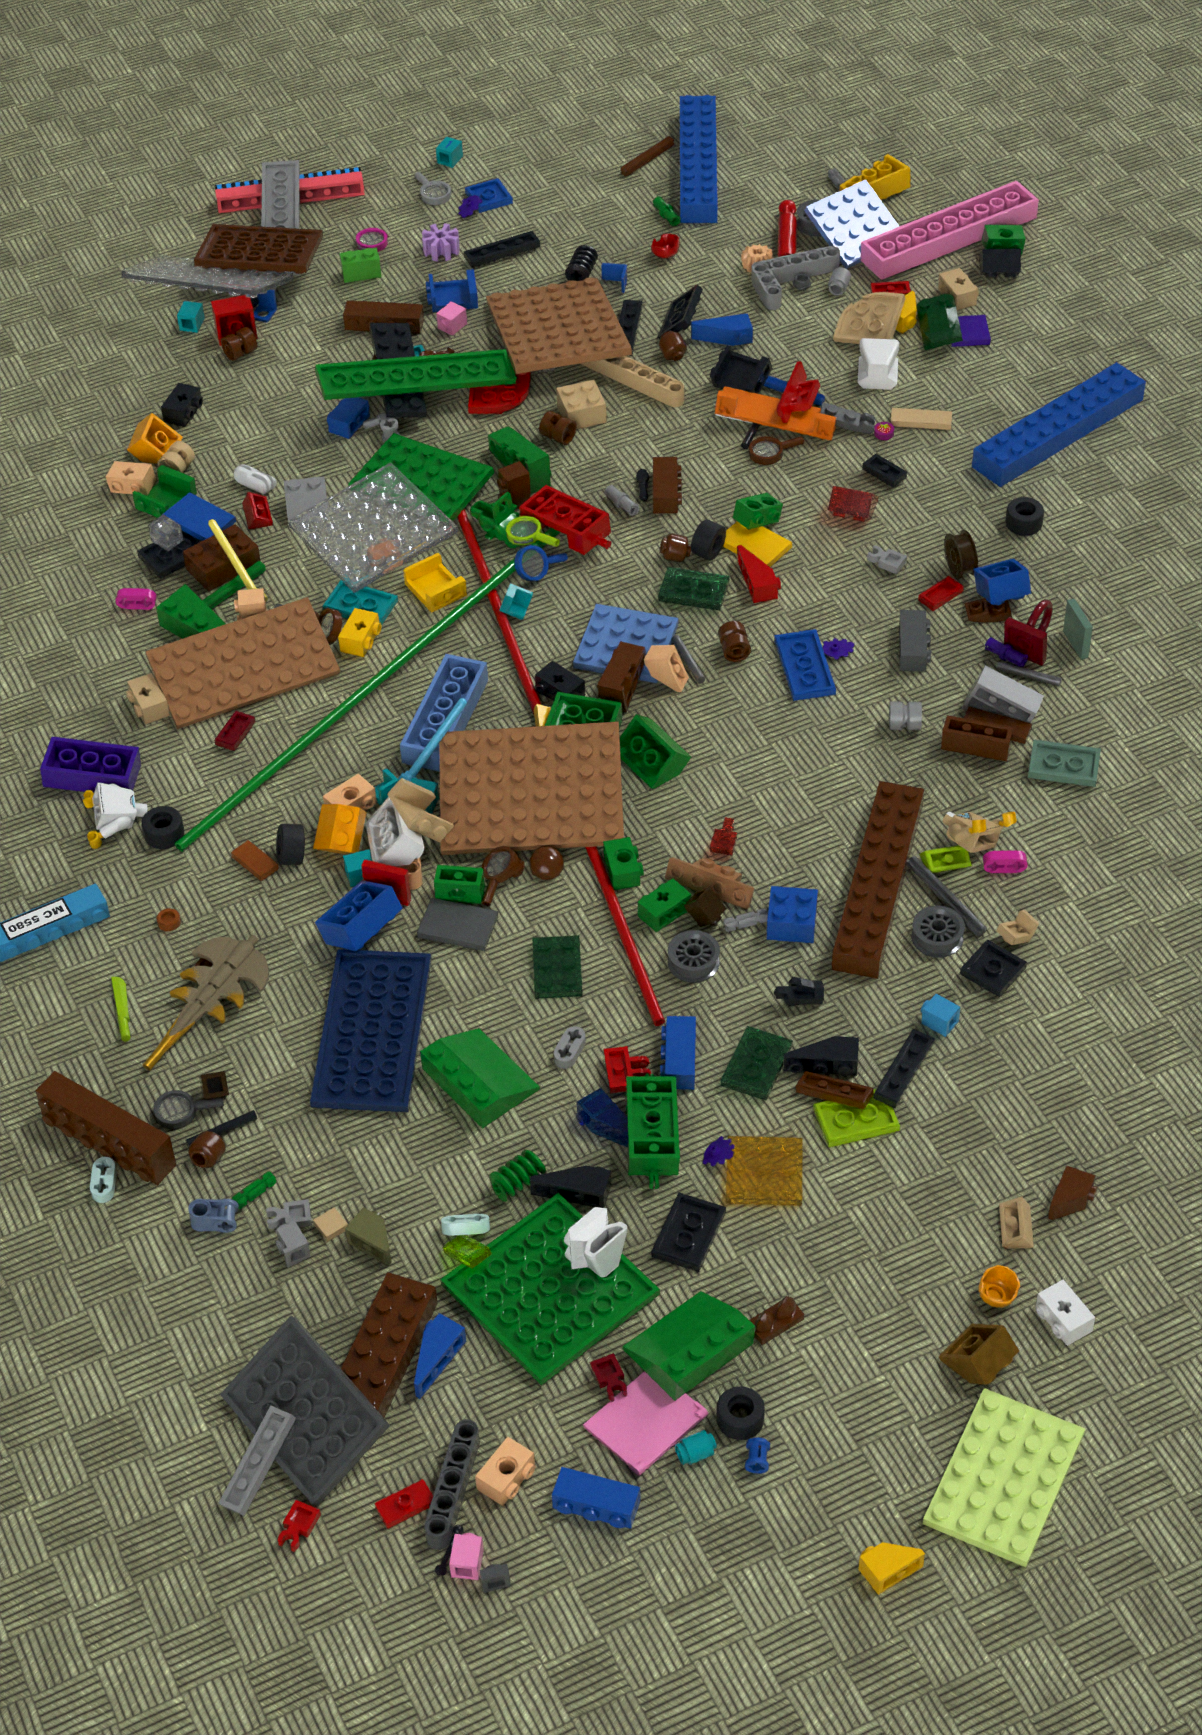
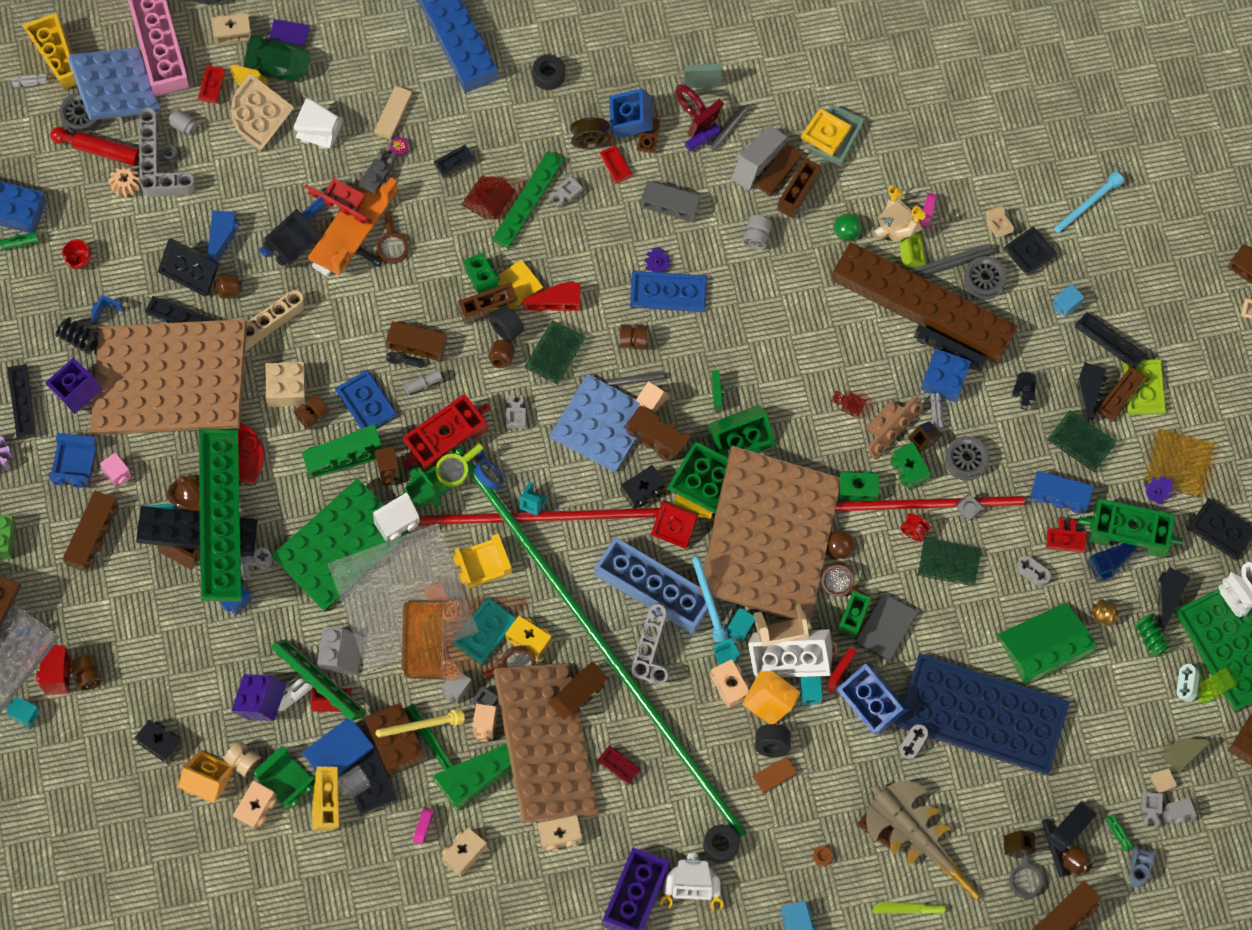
camera: 80 degrees left, 20 degrees up
none -> dark purple brick [45,357,103,414]
none -> dark purple brick [231,674,287,721]
none -> green plate [271,639,367,721]
none -> yellow slope [312,767,339,831]
none -> blue tile [335,370,397,429]
none -> white slope [373,493,419,542]
none -> clear orange windscreen [401,599,460,680]
none -> light grey brick [441,669,472,703]
none -> tan brick [442,828,487,878]
none -> reddish brown slope [457,282,518,325]
none -> green plate [492,151,564,249]
none -> light grey plate [506,395,526,428]
none -> reddish brown brick [548,661,608,720]
none -> light grey beam [632,603,670,684]
none -> red tile [650,499,699,549]
none -> green plate [711,370,725,412]
none -> yellow tile [801,108,852,156]
none -> green hair [833,213,863,242]
none -> red wheel [900,513,931,542]
none -> light grey beam [900,723,928,759]
none -> black plate [914,324,987,371]
none -> plate [955,493,983,521]
none -> black beam [1047,800,1097,853]
none -> medium azure piece [1054,171,1124,233]
none -> pearl gold piece [1090,599,1120,626]

